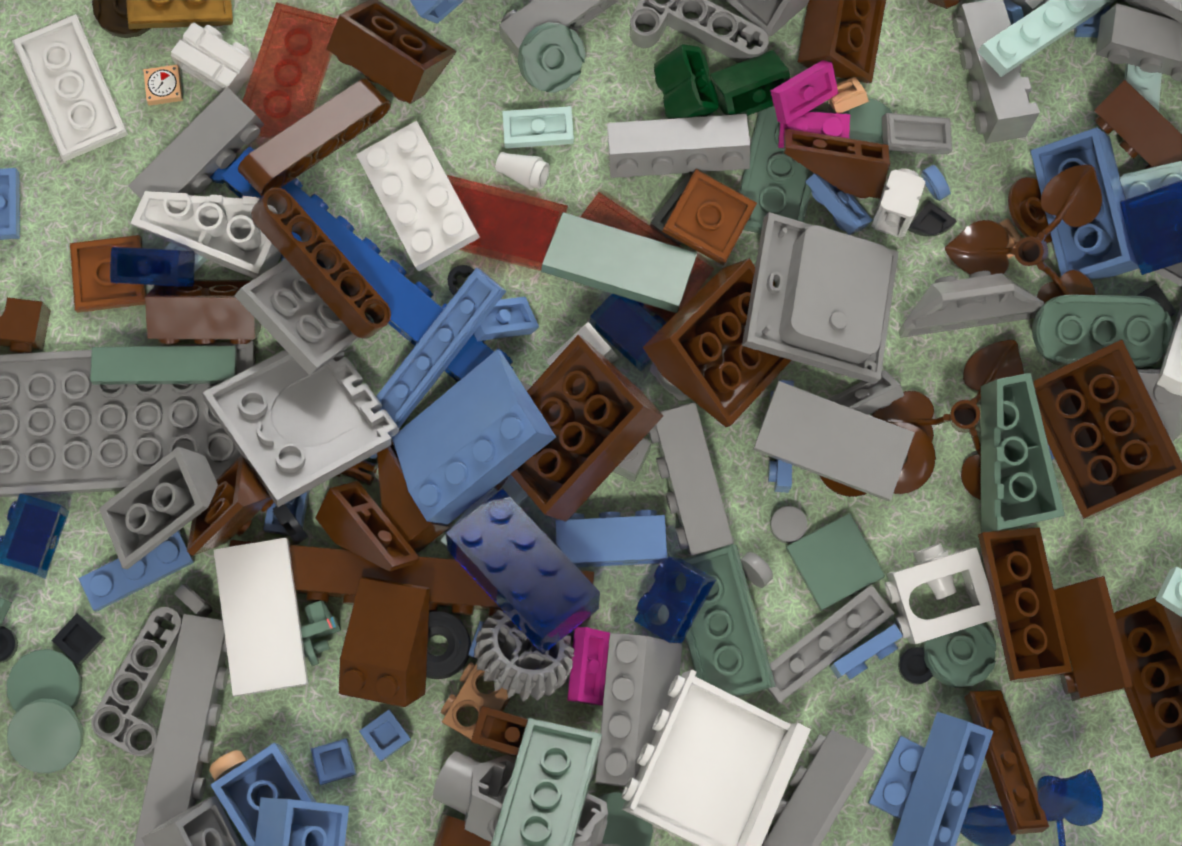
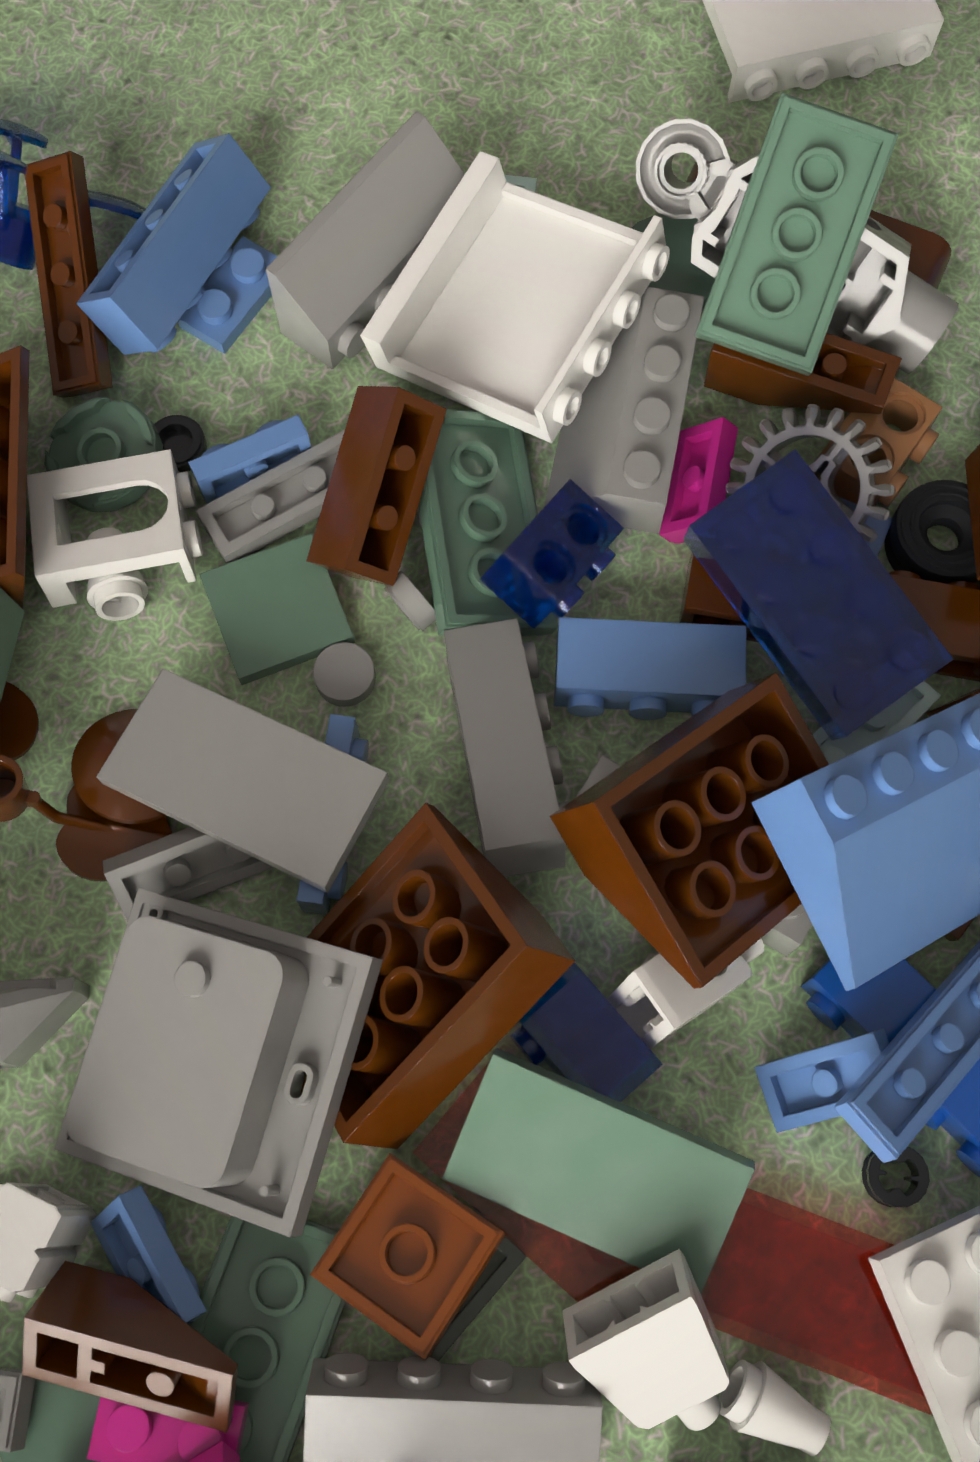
camera: 175 degrees left, 5 degrees down
none -> reddish brown brick [306,386,447,586]
none -> white torso [562,1249,730,1431]

